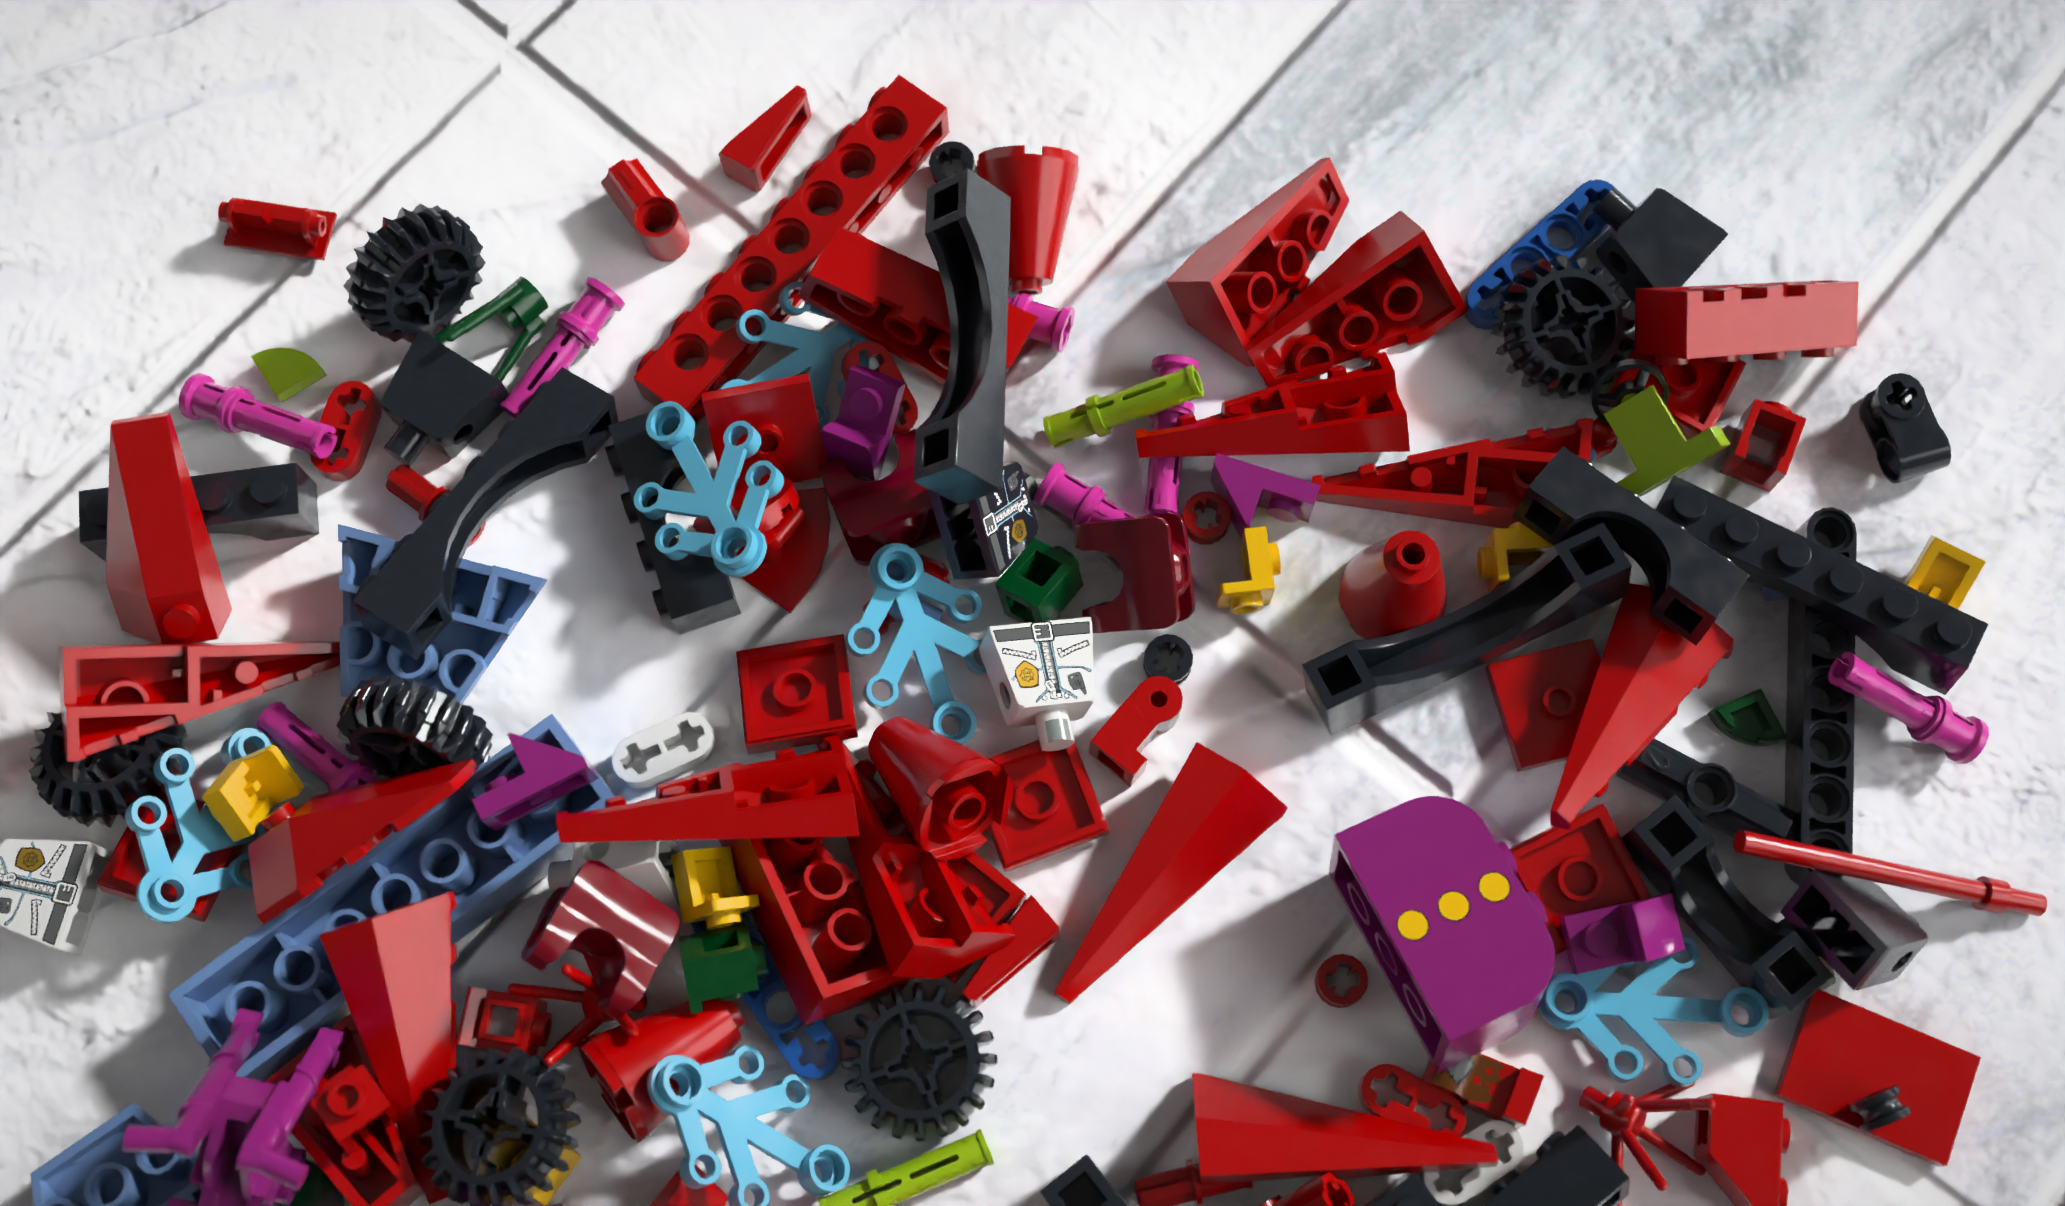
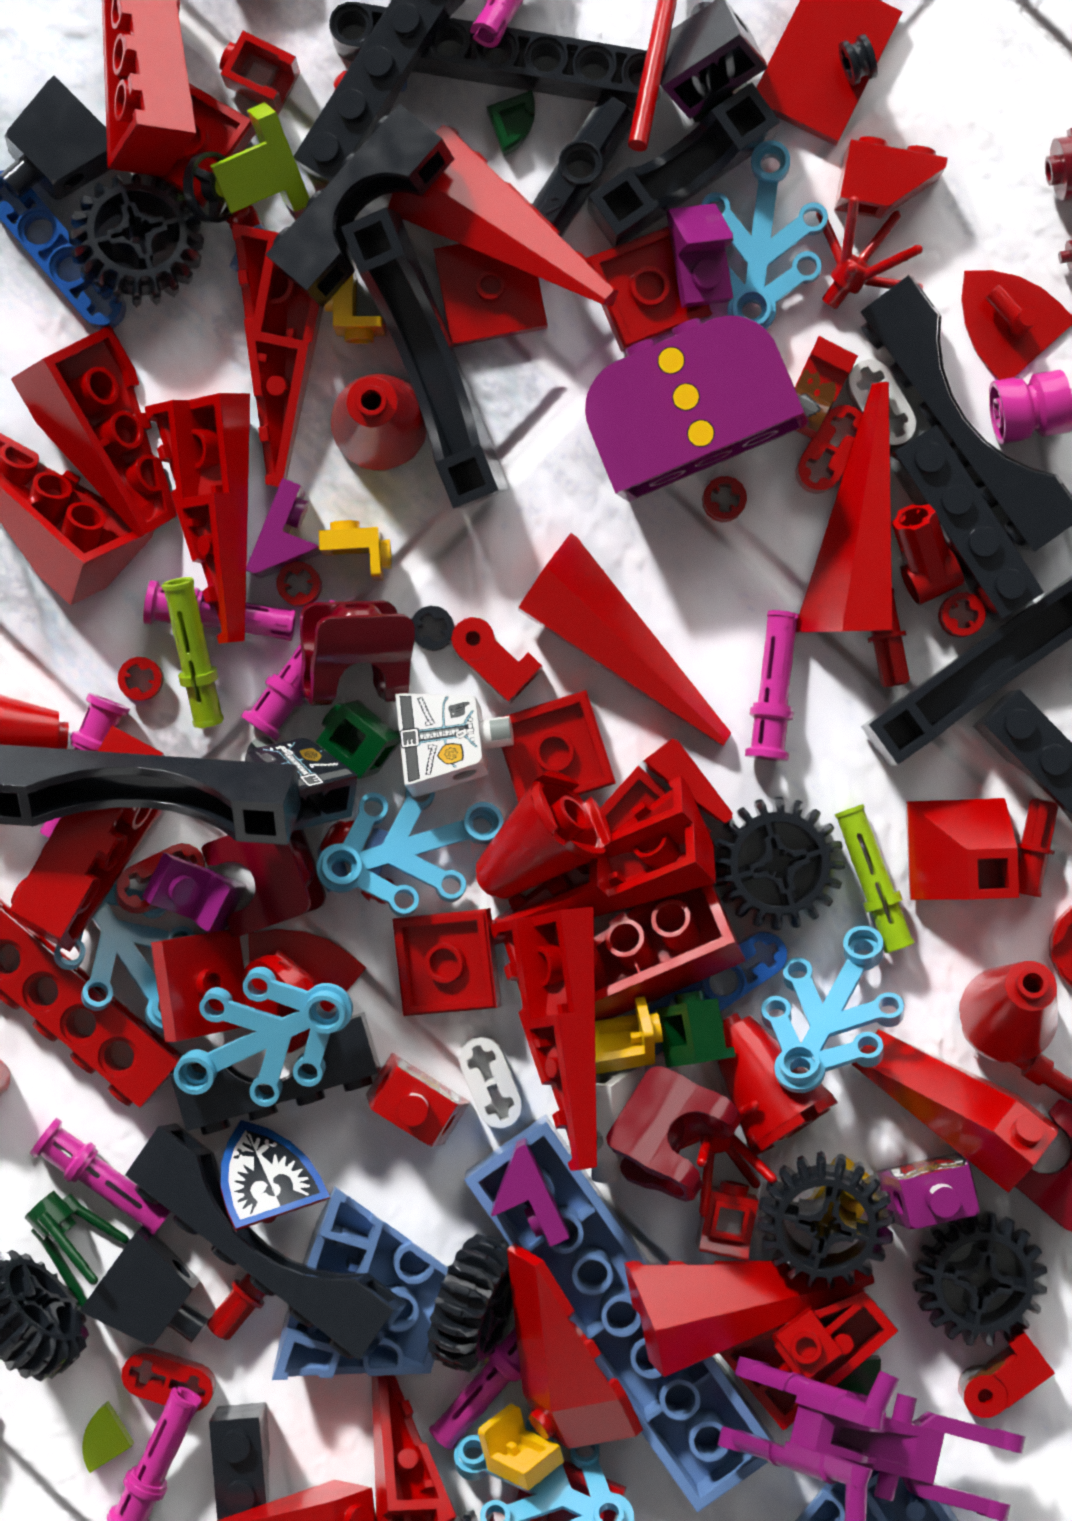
camera: 90 degrees left, 15 degrees up
none -> red bush [117,656,163,701]
none -> shield [220,1120,330,1231]
none -> red torso [365,1052,471,1147]
none -> dark pink pin [744,610,799,762]

